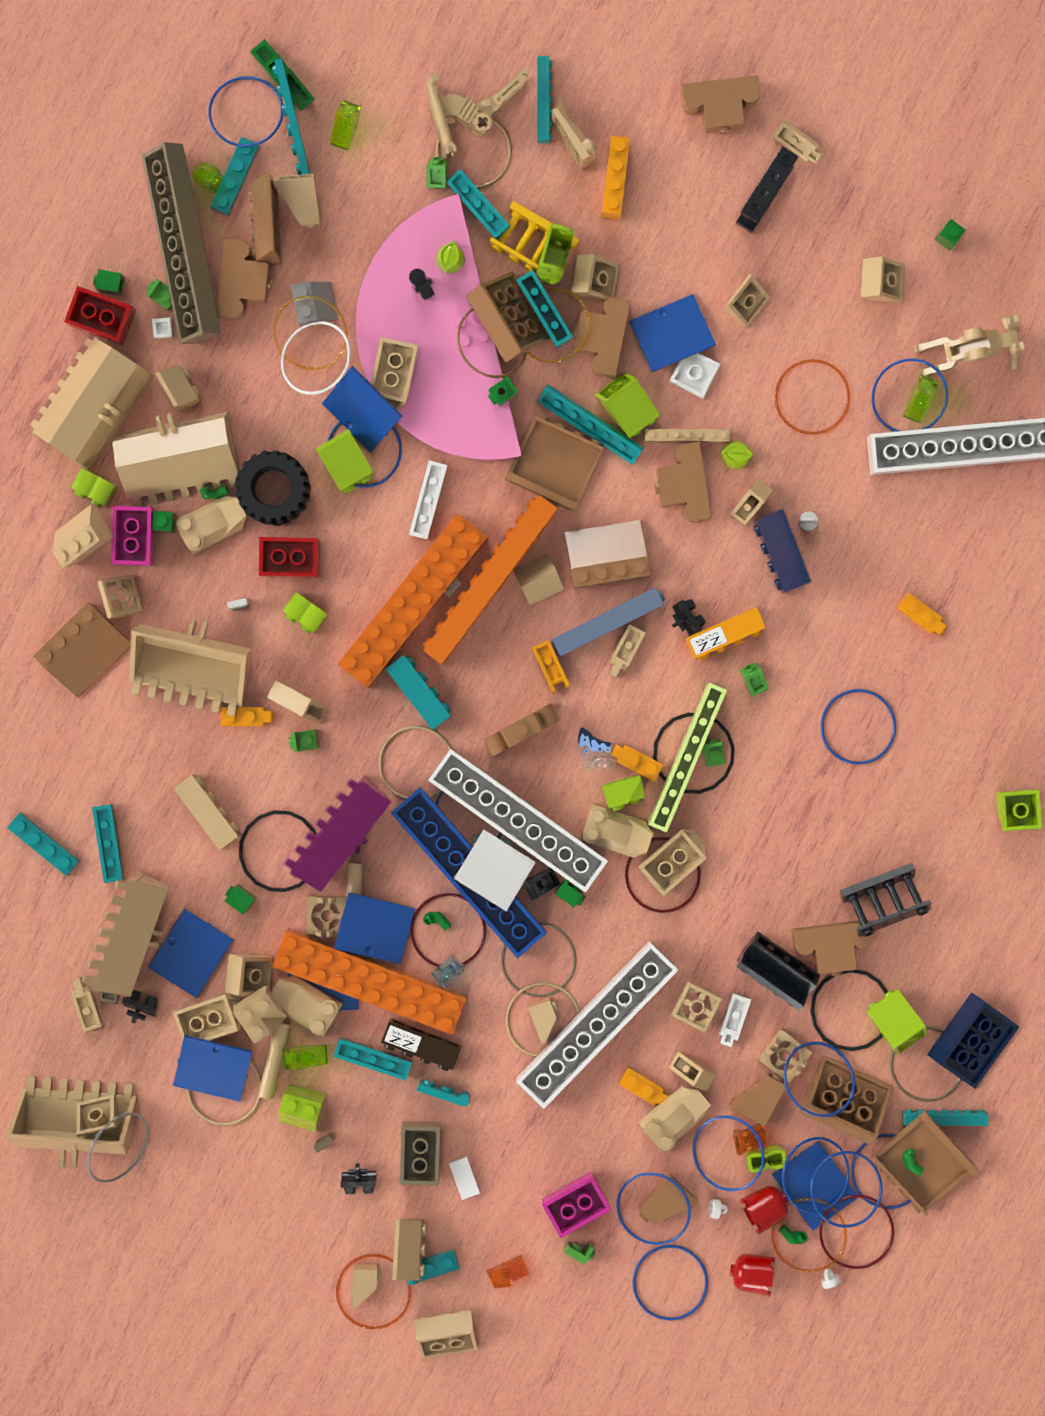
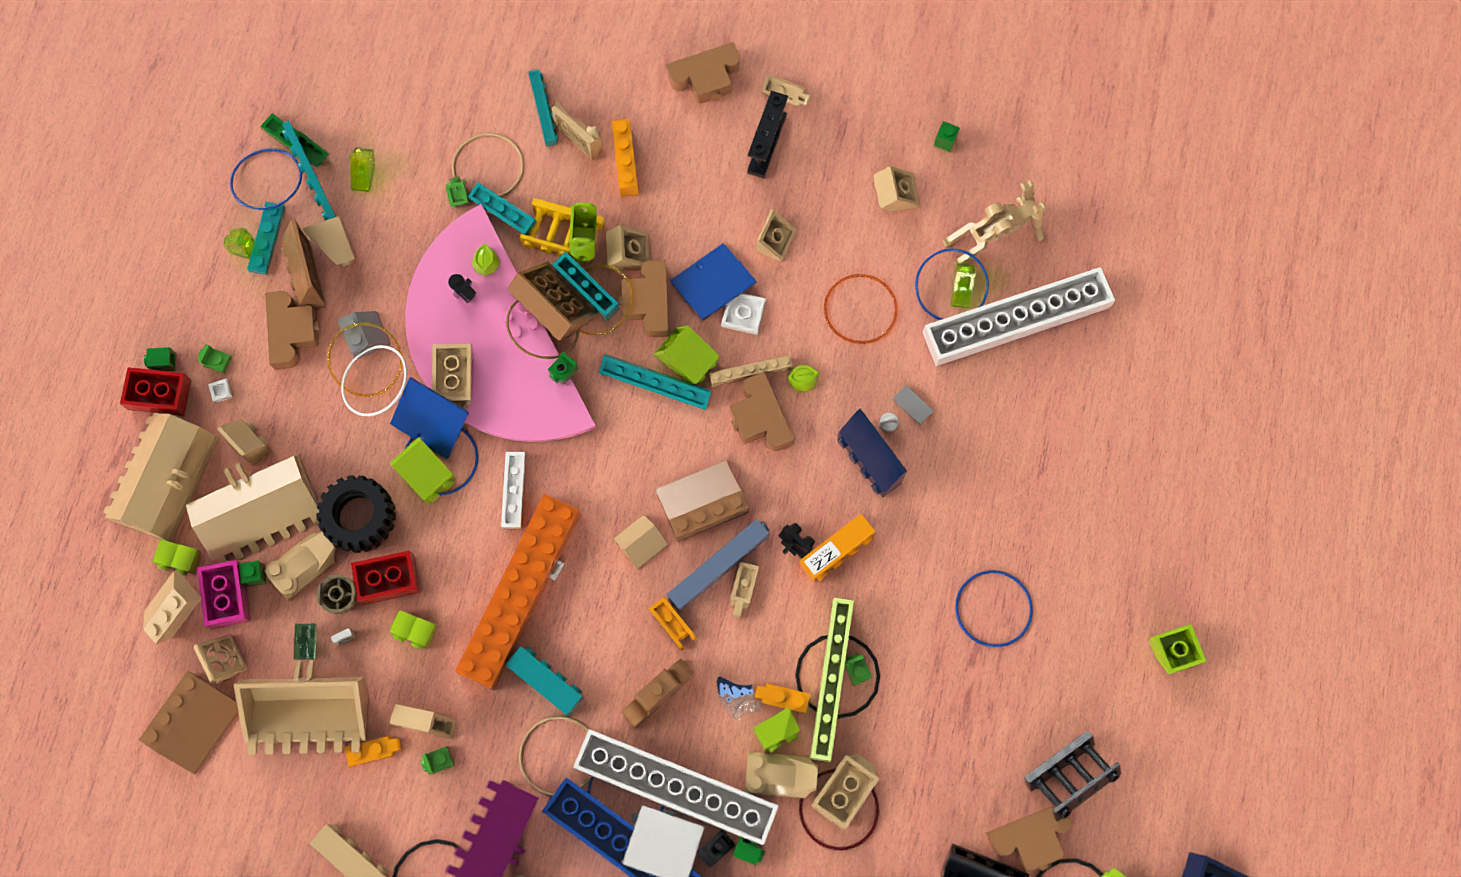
camera: 15 degrees left, 15 degrees down
dark tan brick [142,142,221,344] -> none
green arm [200,485,230,500] -> none
orange brick [423,495,558,665] -> none
tan piece [426,70,529,159] -> none
medium nougat panel [505,415,604,512] -> none
tan slope [730,479,773,525] -> none
bright green bracket [739,663,769,697] -> none
light orange hinge [896,593,947,636] -> none
none -> clear green hips [293,623,316,660]
none -> dark tan cylinder [316,574,357,614]
none -> light grey tile [892,385,934,425]

